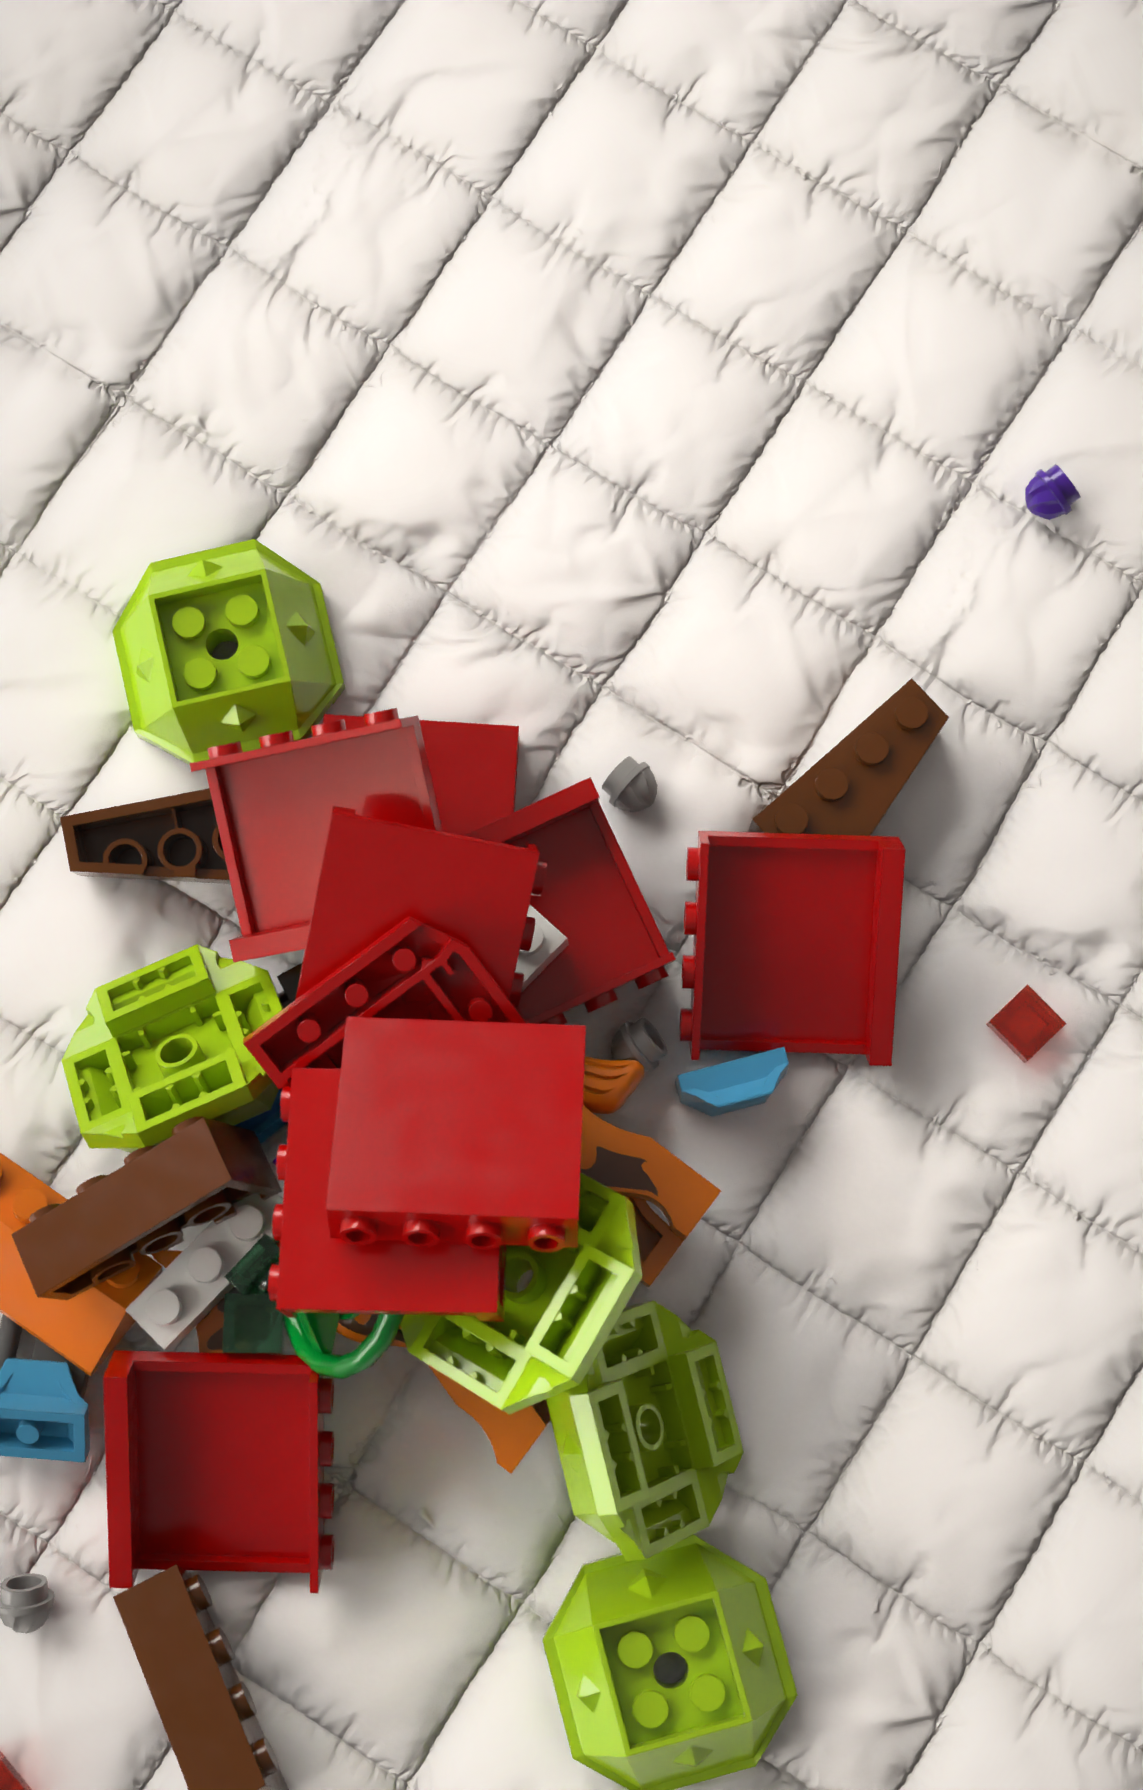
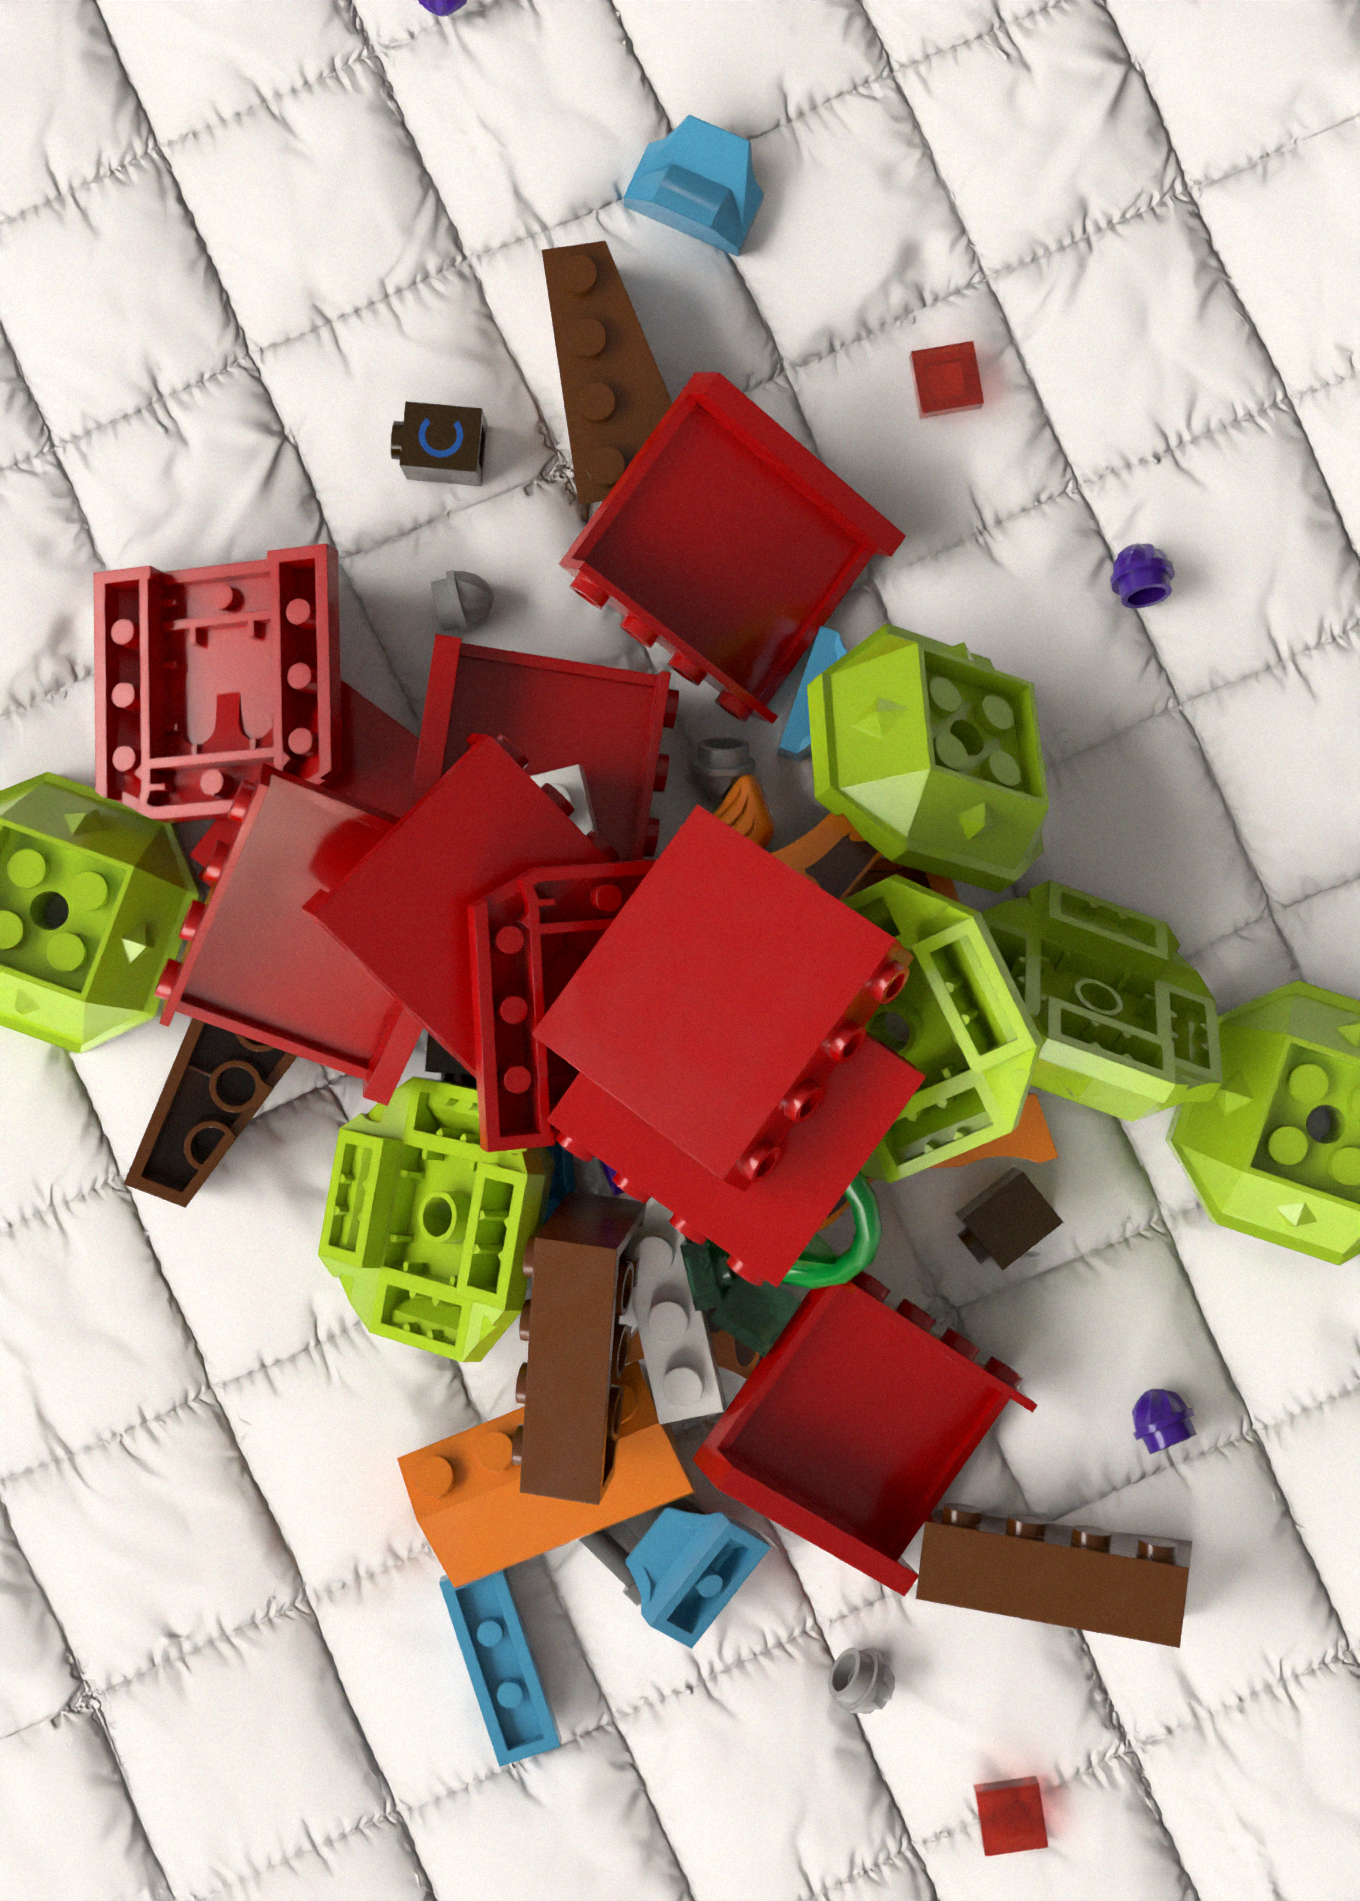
camera: 55 degrees left, 10 degrees up
none -> red wedge [93,543,343,823]
none -> dark brown brick [391,401,488,487]
none -> dark azure slope [623,115,764,257]
none -> lime piece [807,623,1049,893]
none -> dark brown brick [955,1167,1064,1271]
none -> dark purple plate [1110,543,1175,608]
none -> dark purple plate [1132,1389,1197,1455]

